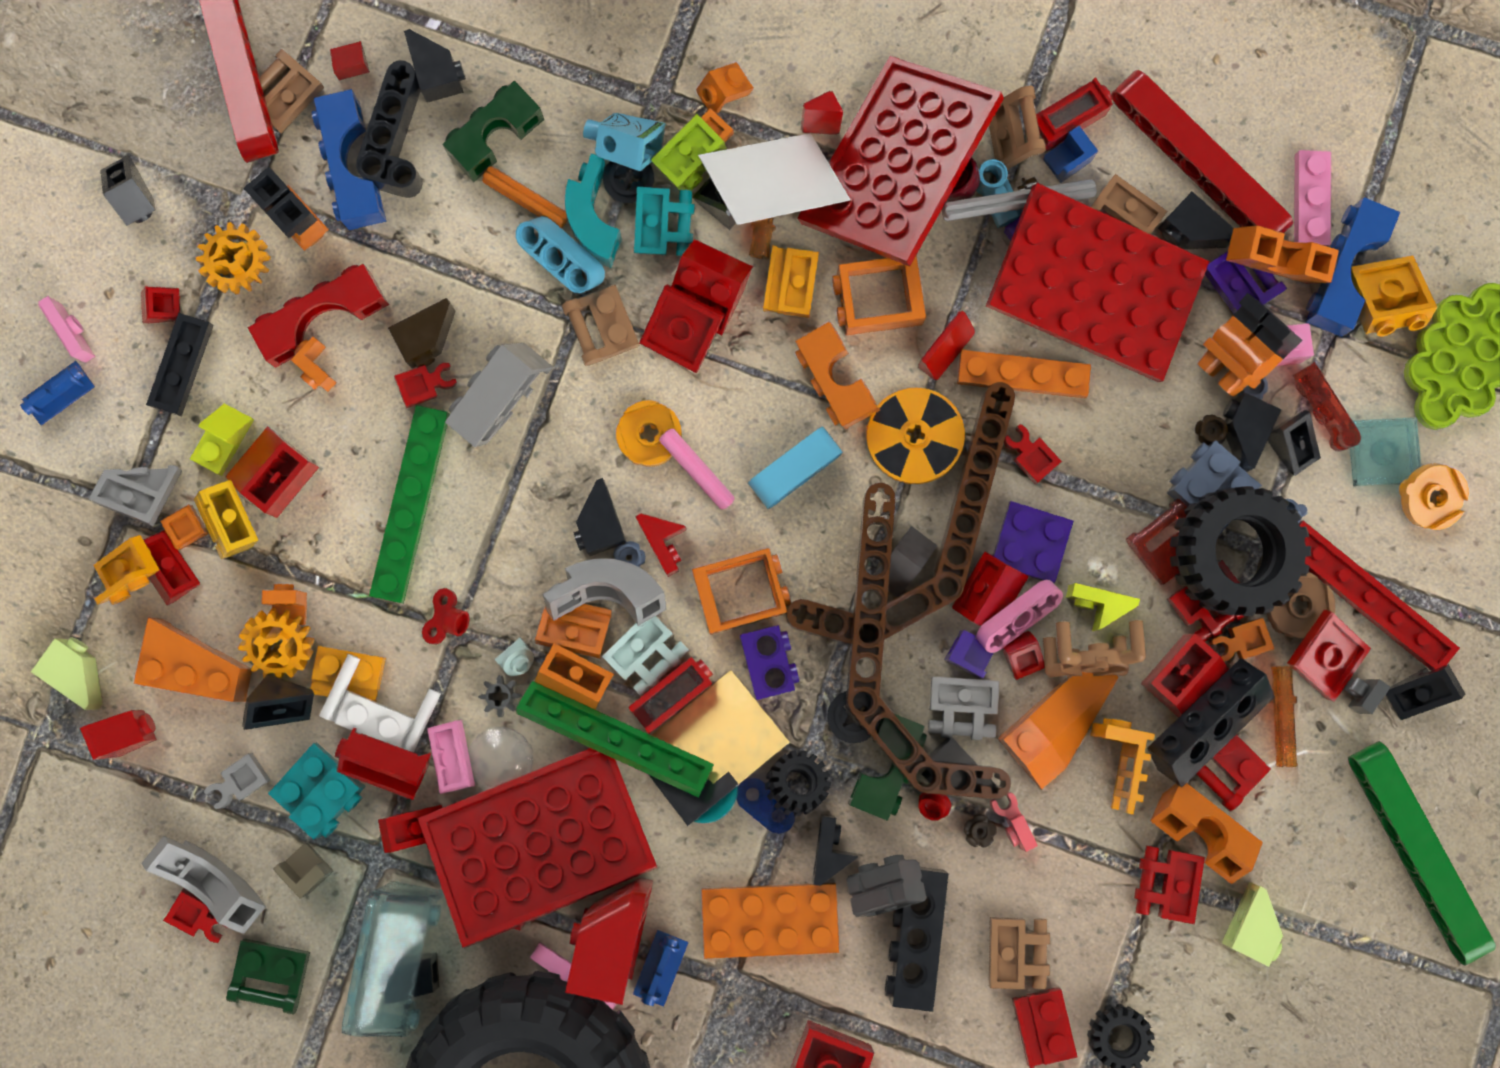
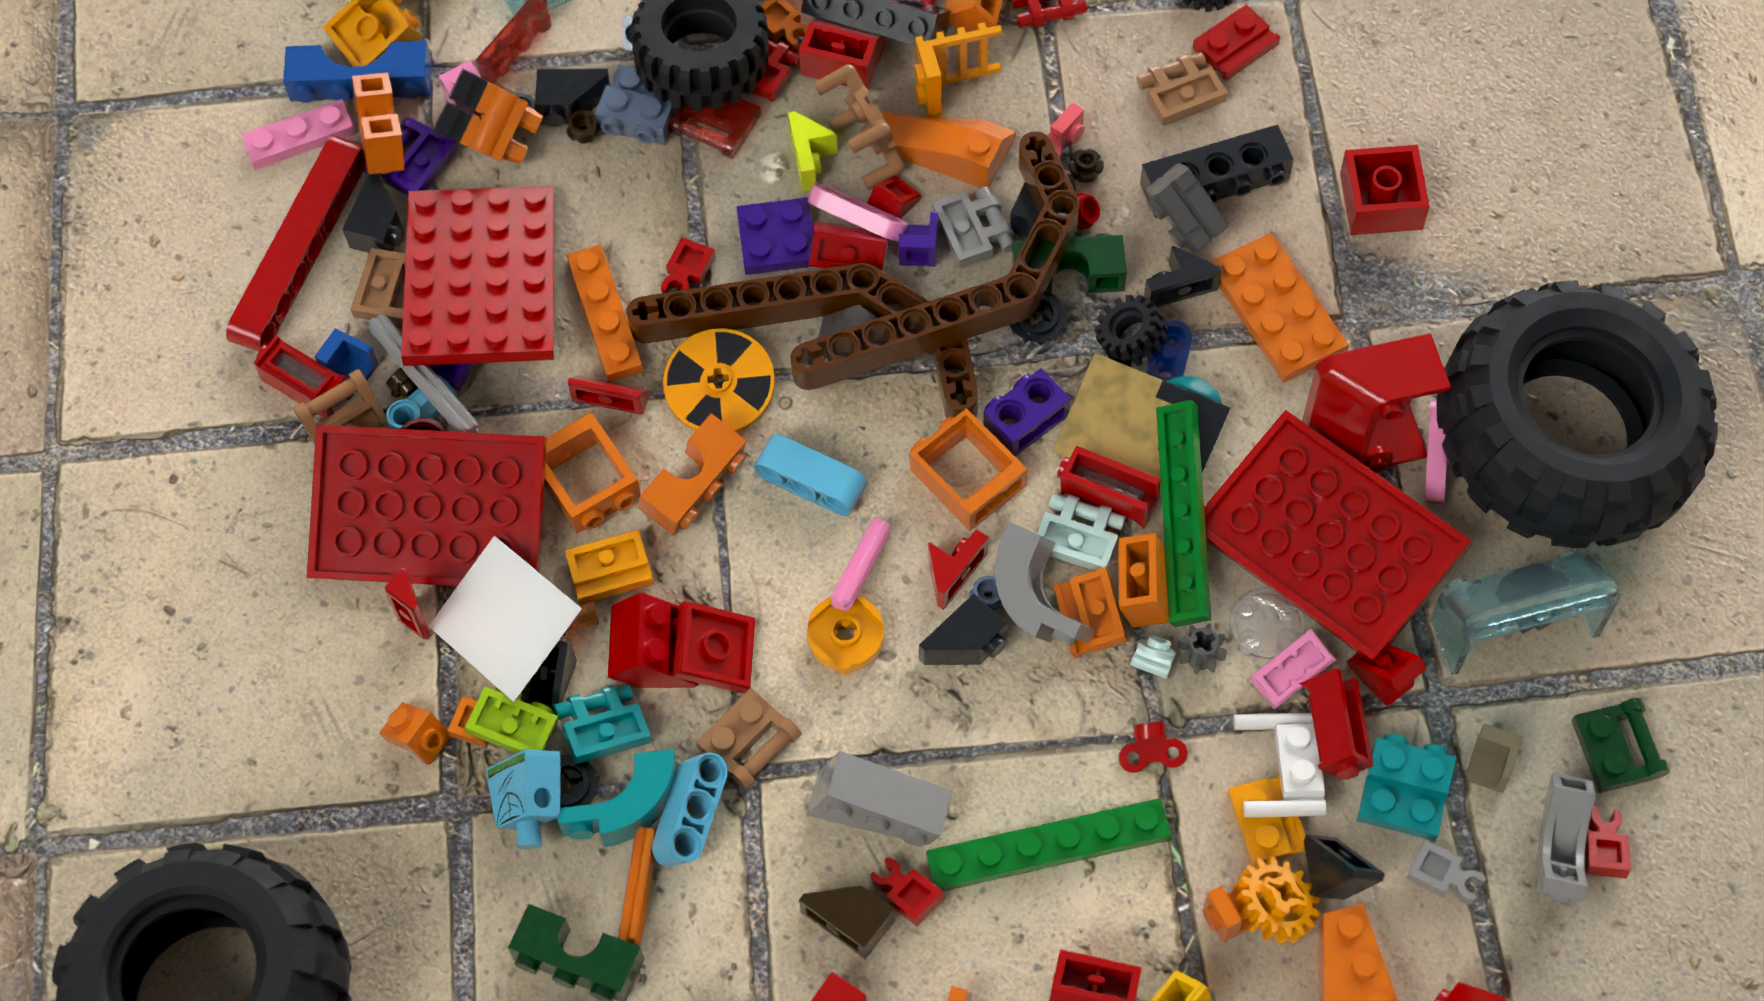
camera: 110 degrees left, 20 degrees down
black slope [1268,409,1321,476] -> none

